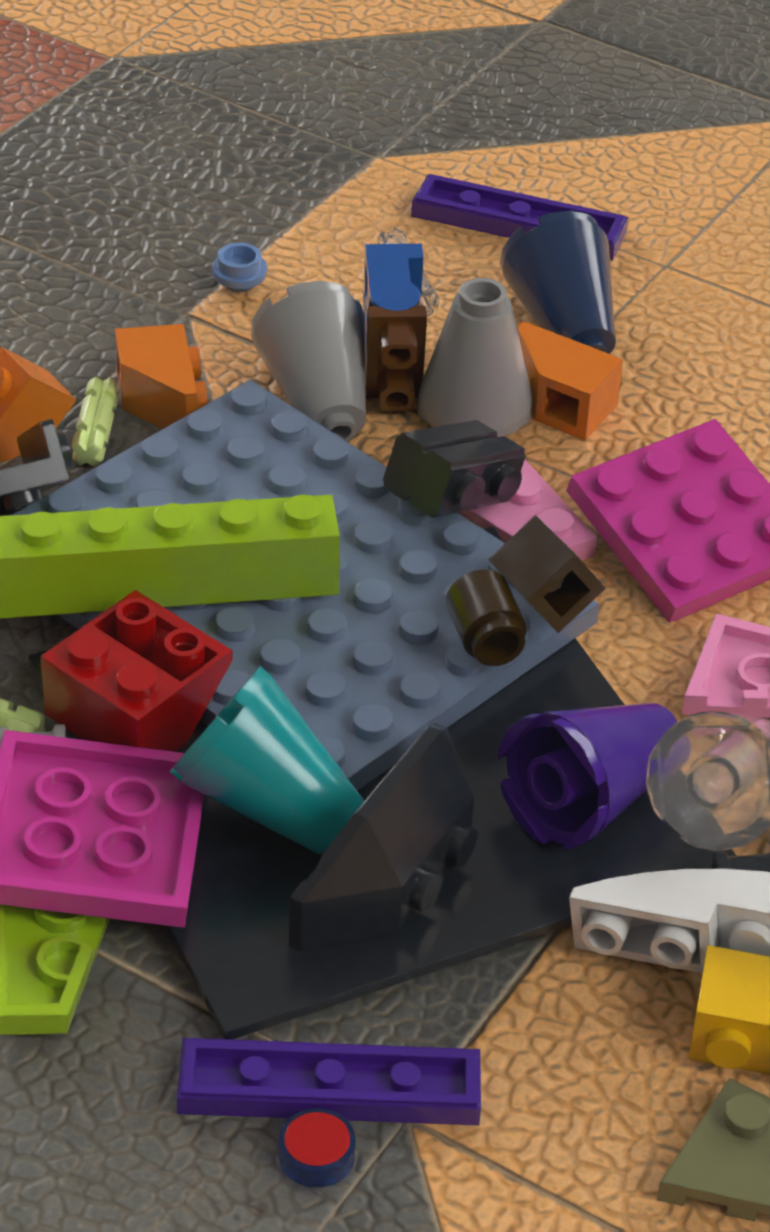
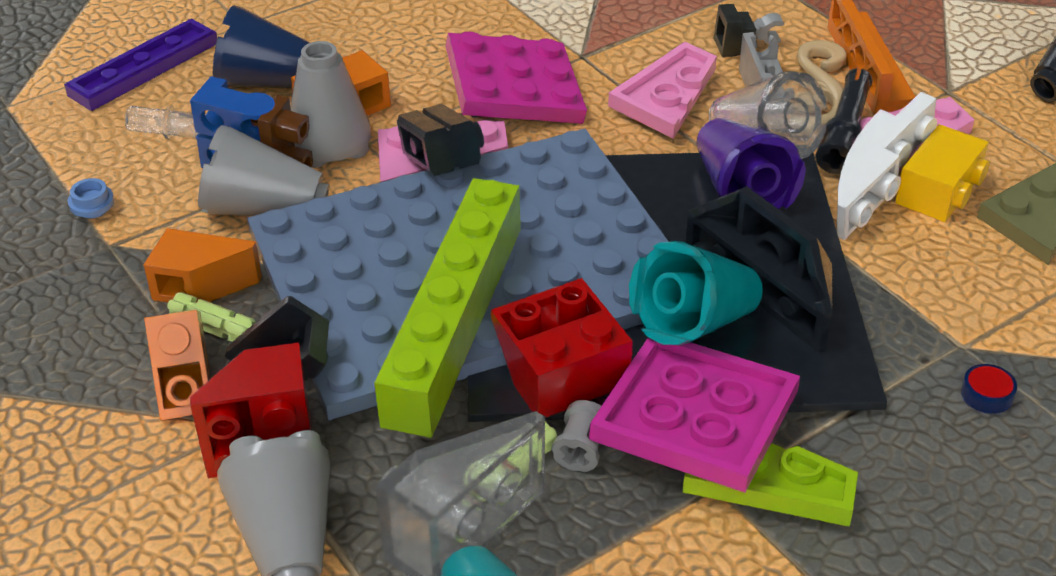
camera: 65 degrees left, 0 degrees up
dark purple tile [177,1038,481,1126] -> none
dark brown brick [445,569,527,666] -> none
dark brown brick [488,515,606,633] -> none

